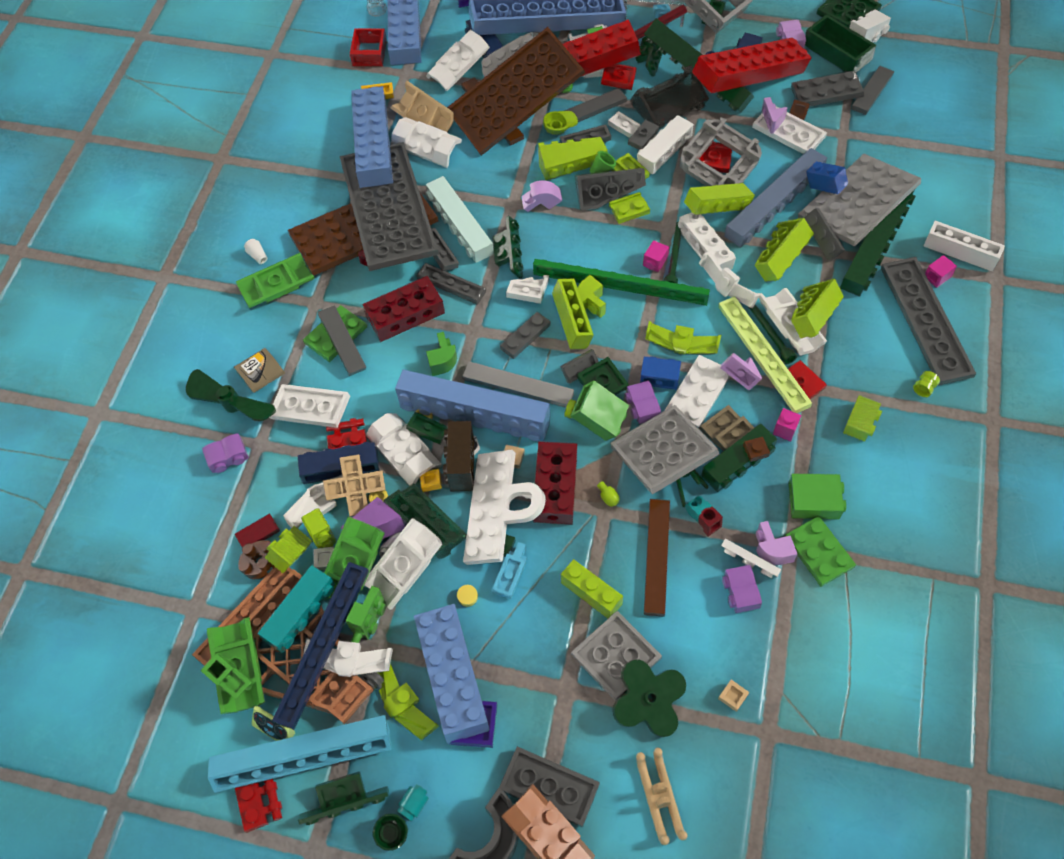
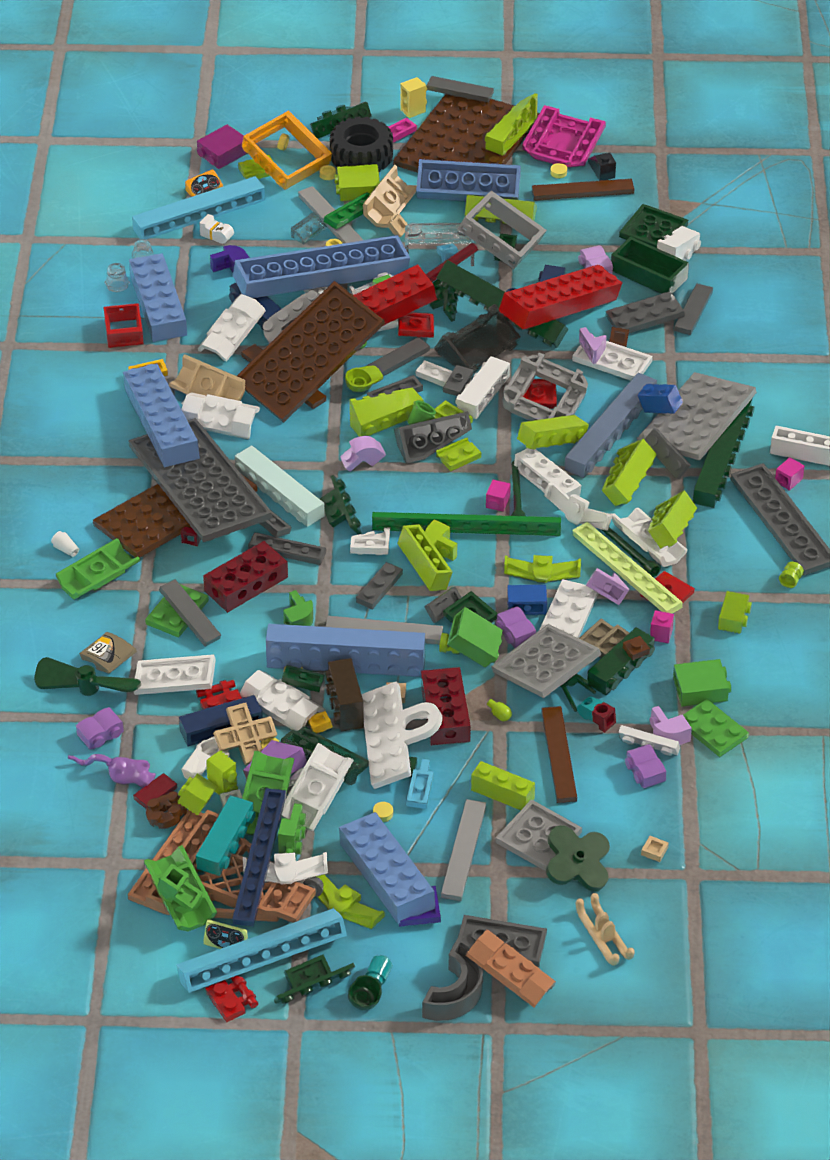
camera: 15 degrees left, 15 degrees down
none -> medium lavender animal [68,754,156,788]
none -> light grey tile [441,799,486,901]

